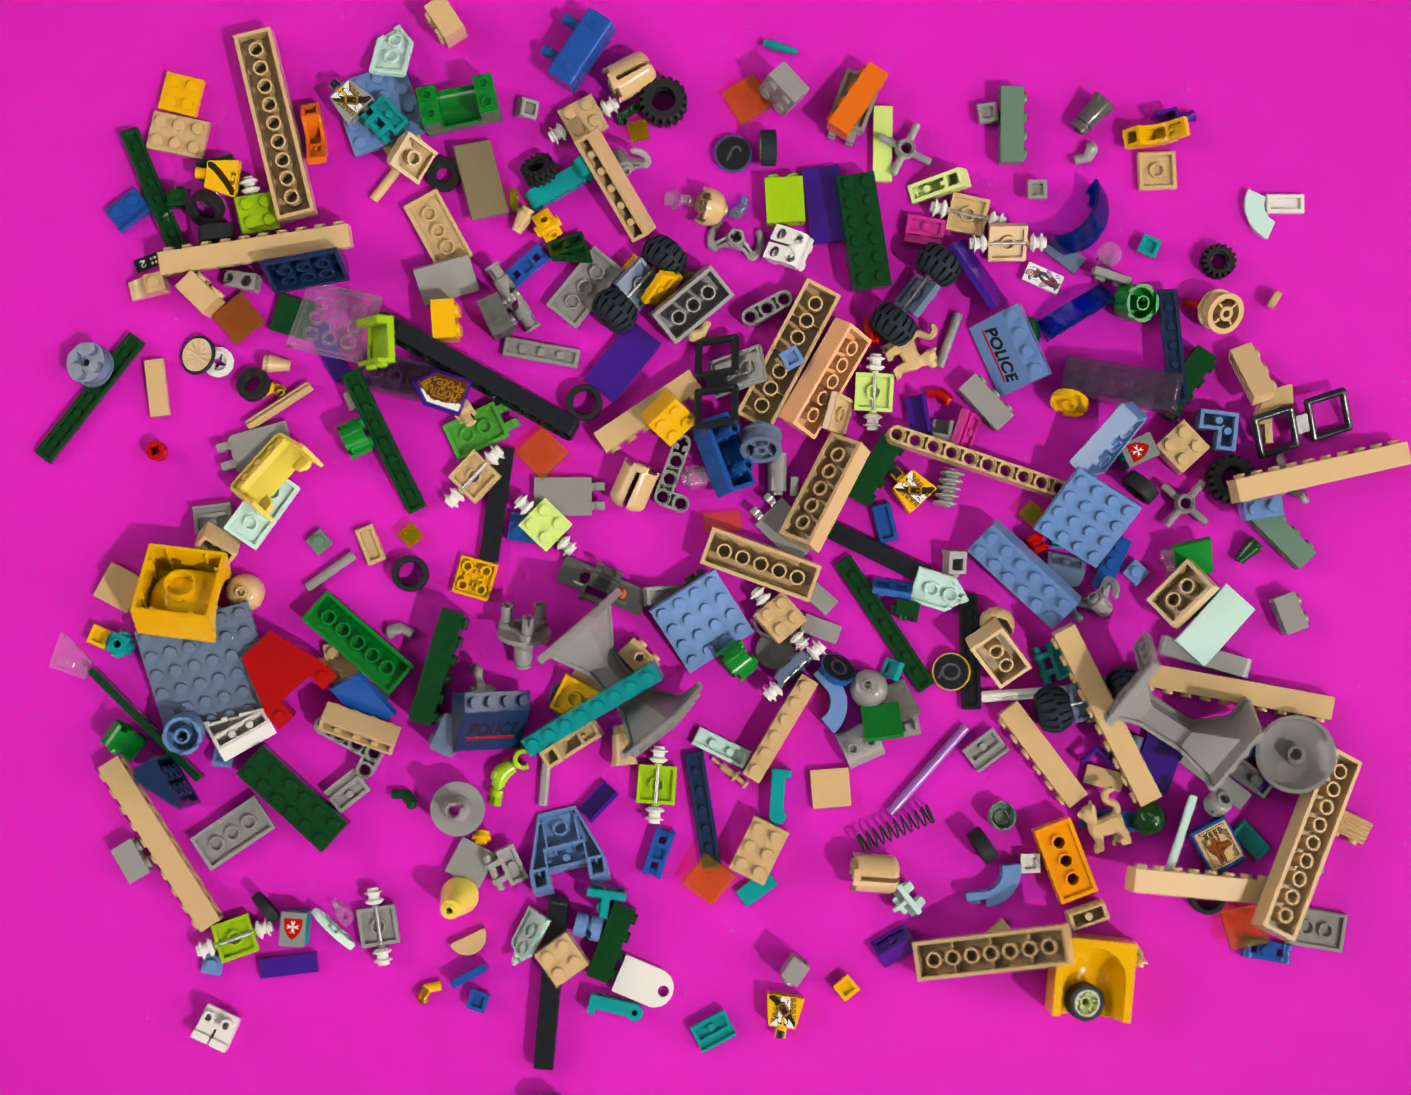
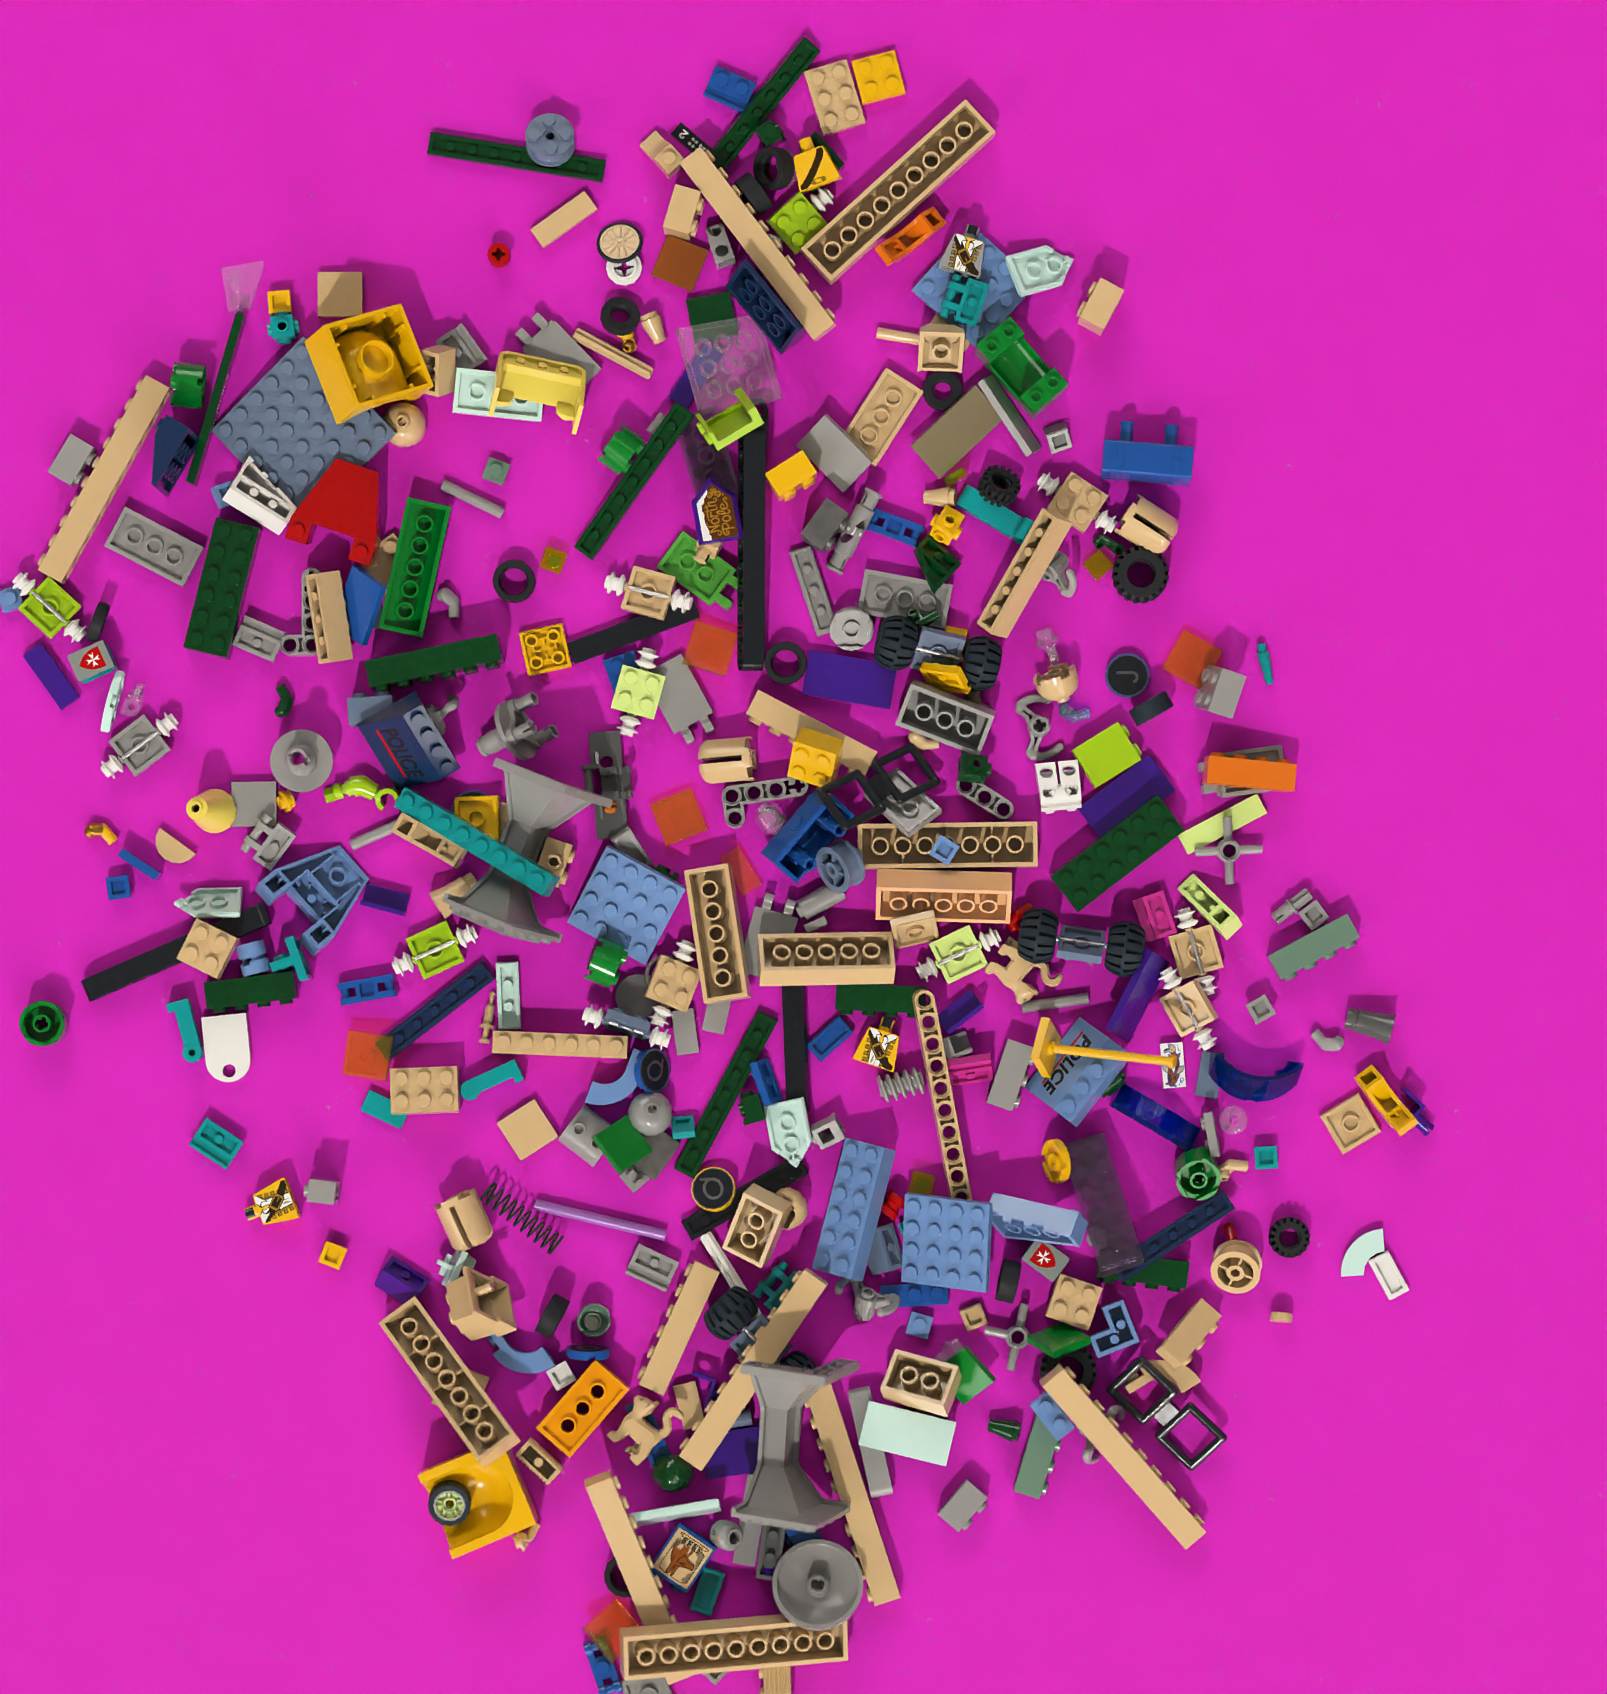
camera: 70 degrees right, 0 degrees up
medium blue brick [162,712,206,755] -> none
tan tile [354,524,387,566] -> none
red arm [926,388,953,407] -> none
none -> tan piece [445,1266,517,1341]
none -> tile [566,1344,610,1361]
none -> tile [650,788,708,846]
none -> light grey tile [829,606,874,651]
none -> dark green arm [906,608,940,628]
none -> dark green brick [957,751,992,784]
none -> tan tile [959,1303,988,1332]
none -> light grey tile [978,375,1042,457]
none -> green tile [1027,1322,1091,1359]
none -> yellow tile [1031,1017,1177,1078]
none -> tan arm [1219,1159,1248,1182]
none -> light grey axle [1271,888,1313,925]

